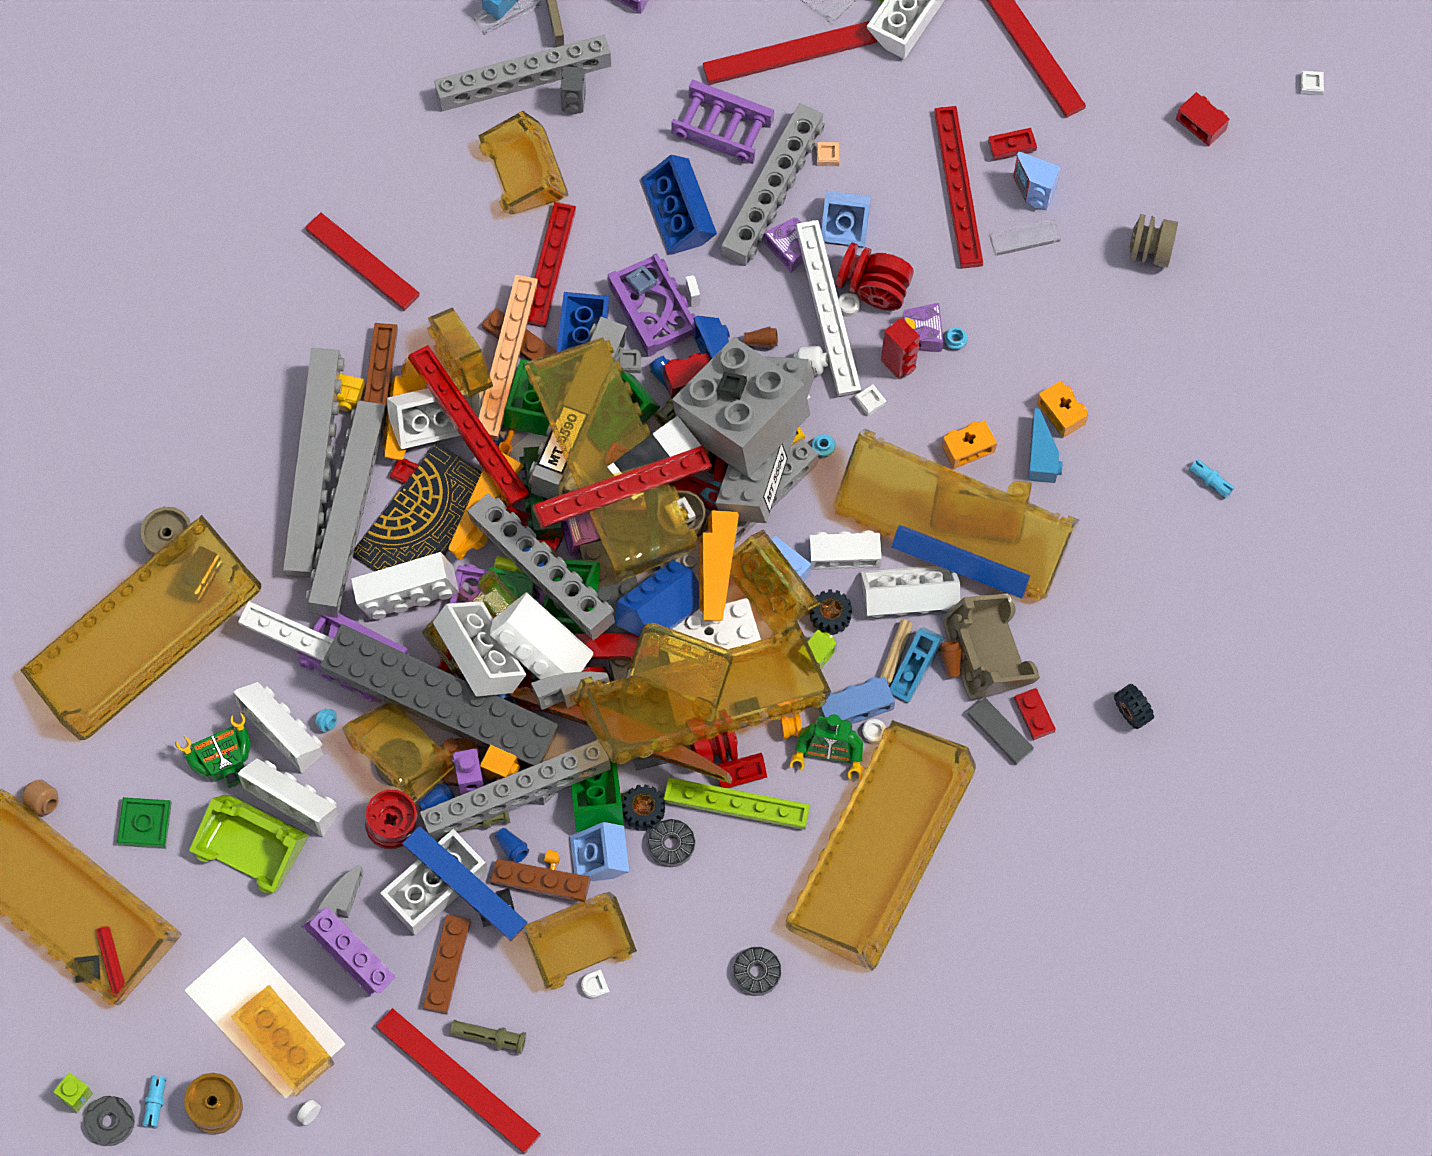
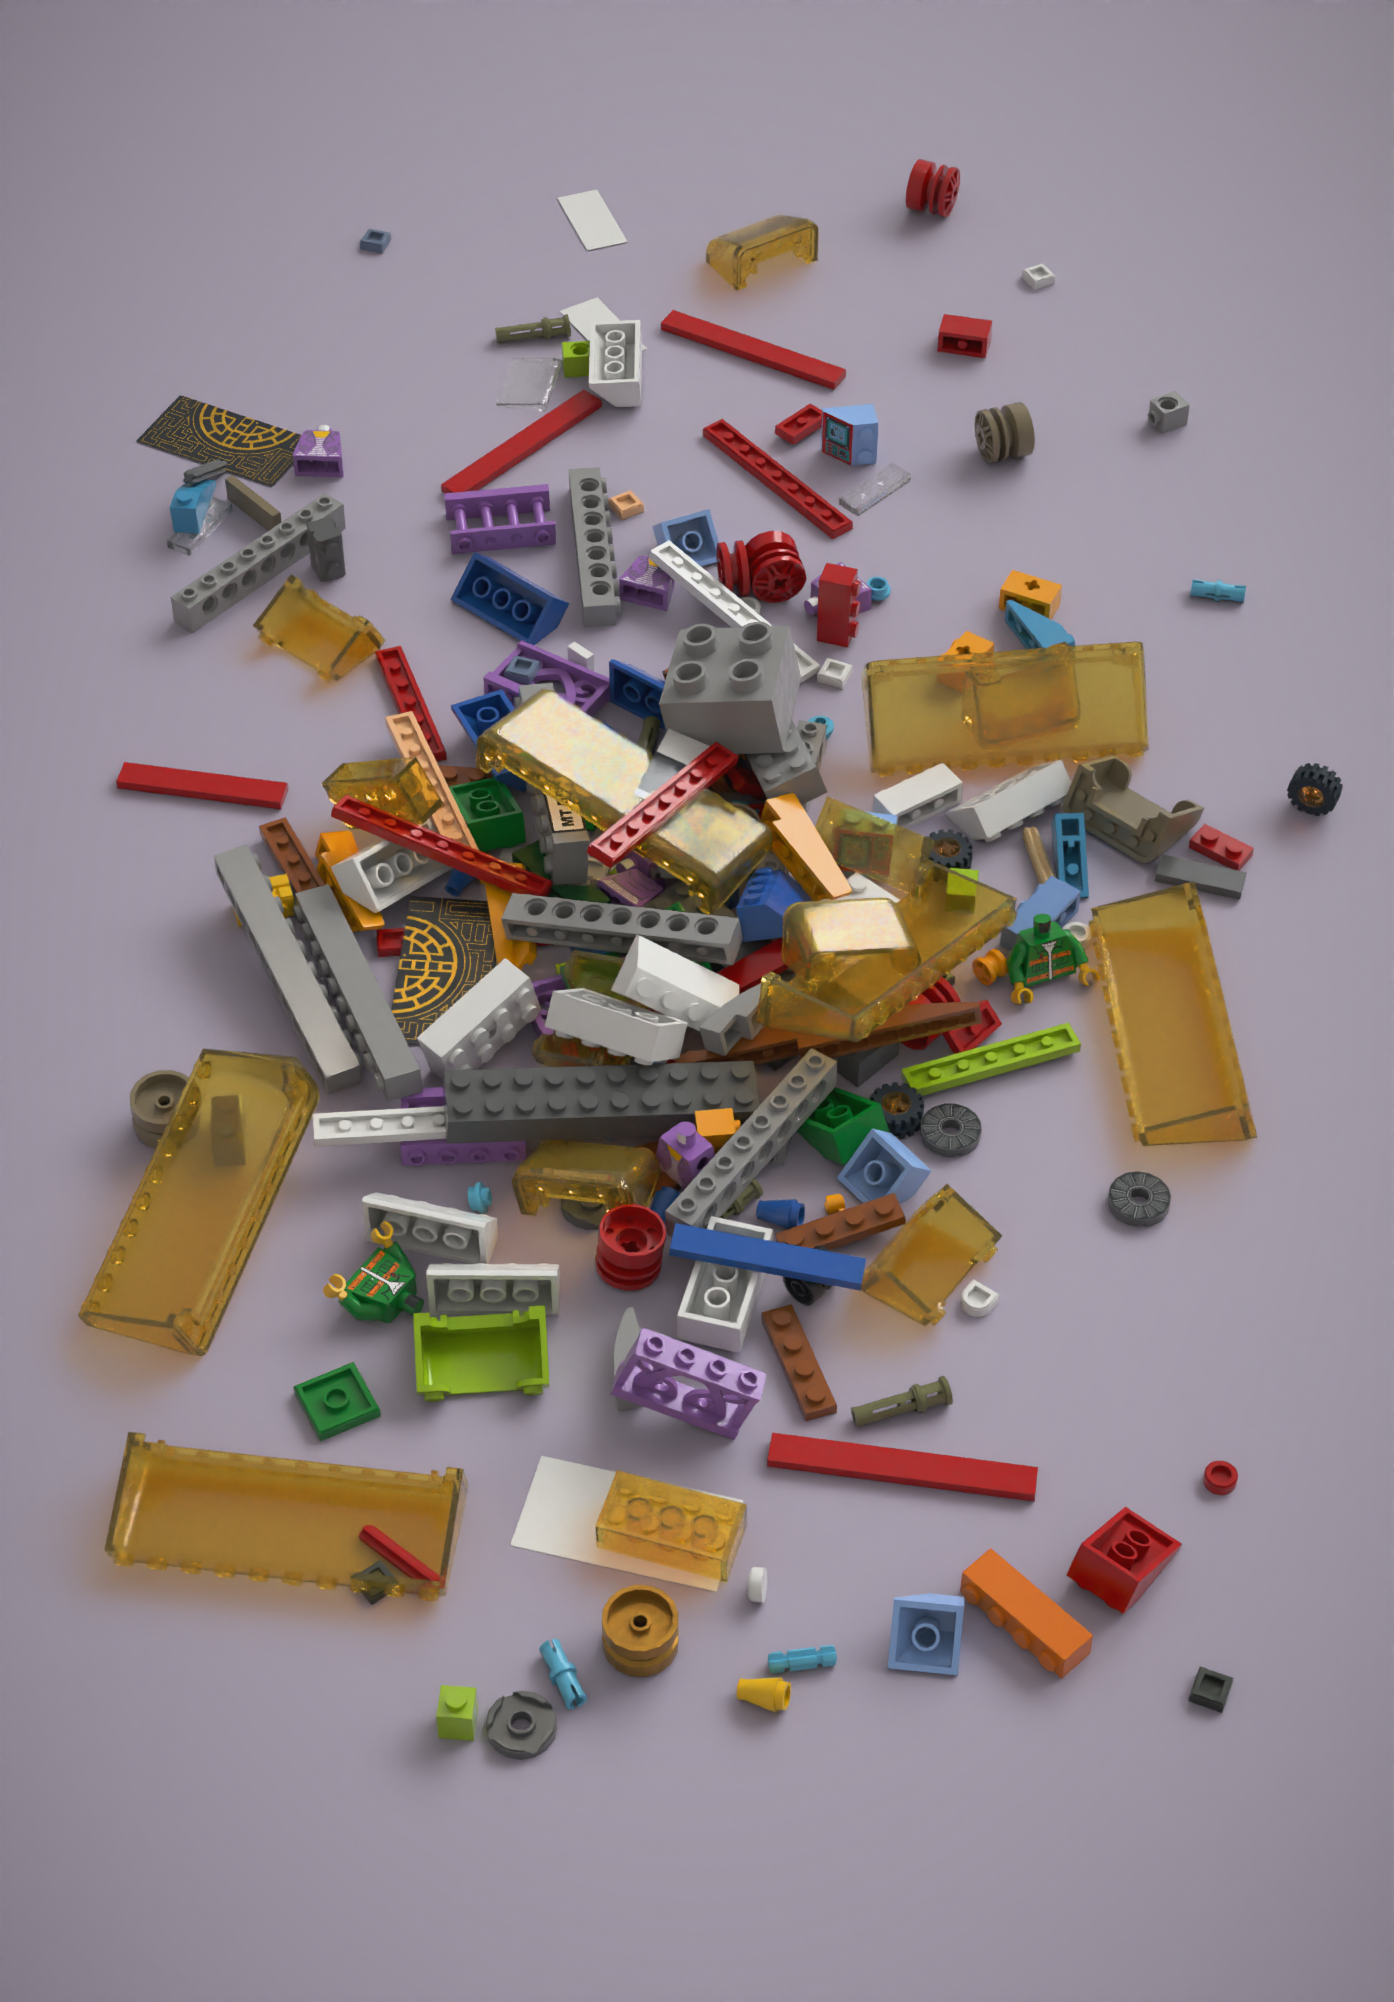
camera: 30 degrees left, 20 degrees down
medium nougat head [22,780,59,815] -> none
red brick [662,353,710,398] -> none
pearl dark grey tile [717,372,747,400] -> none
blue tile [891,525,1030,599] -> none
dark orange cone [938,641,962,677] -> none
none -> light grey brick [1148,391,1190,434]

